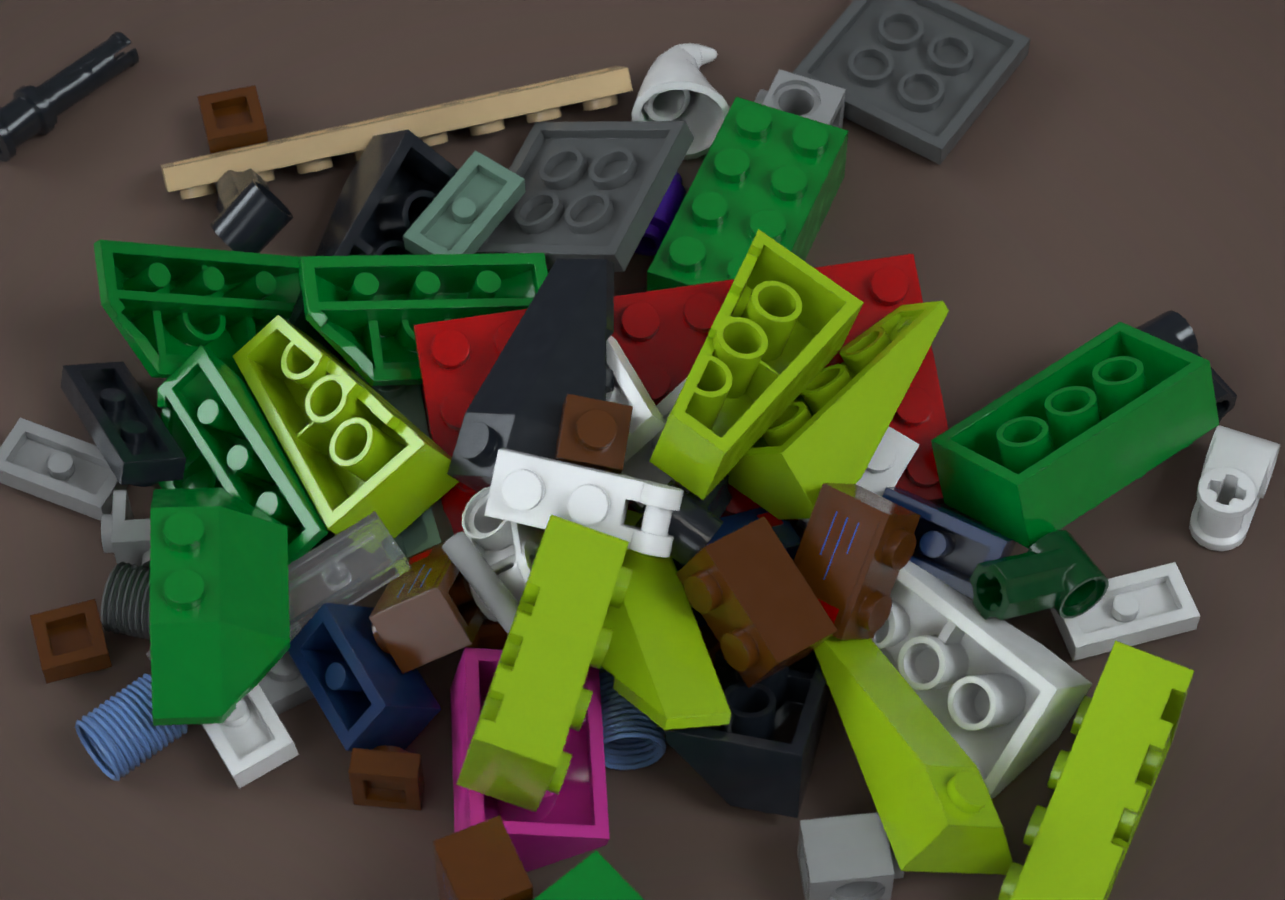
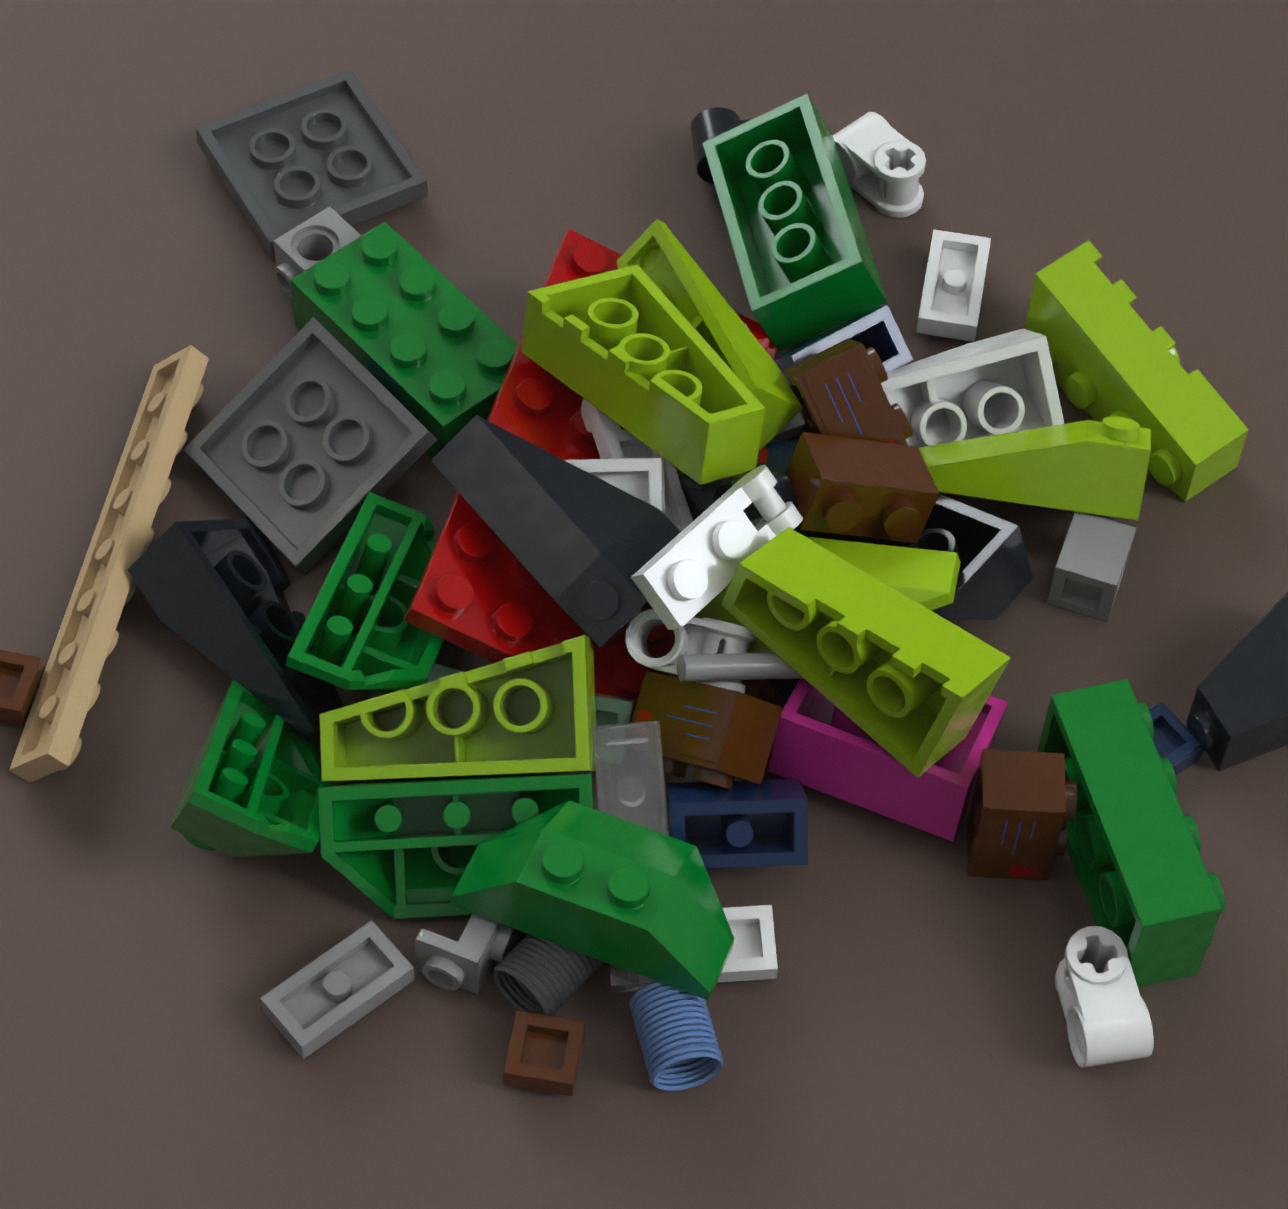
camera: 65 degrees left, 0 degrees up
black plate [61,361,186,487] -> none
black piece [211,168,293,253] -> none
reddish brown plate [348,745,425,811] -> none
sand green plate [403,150,526,255] -> none
reddish brown plate [554,394,633,474] -> none
white hat [632,43,730,160] -> none
dark green piece [969,530,1109,620] -> none

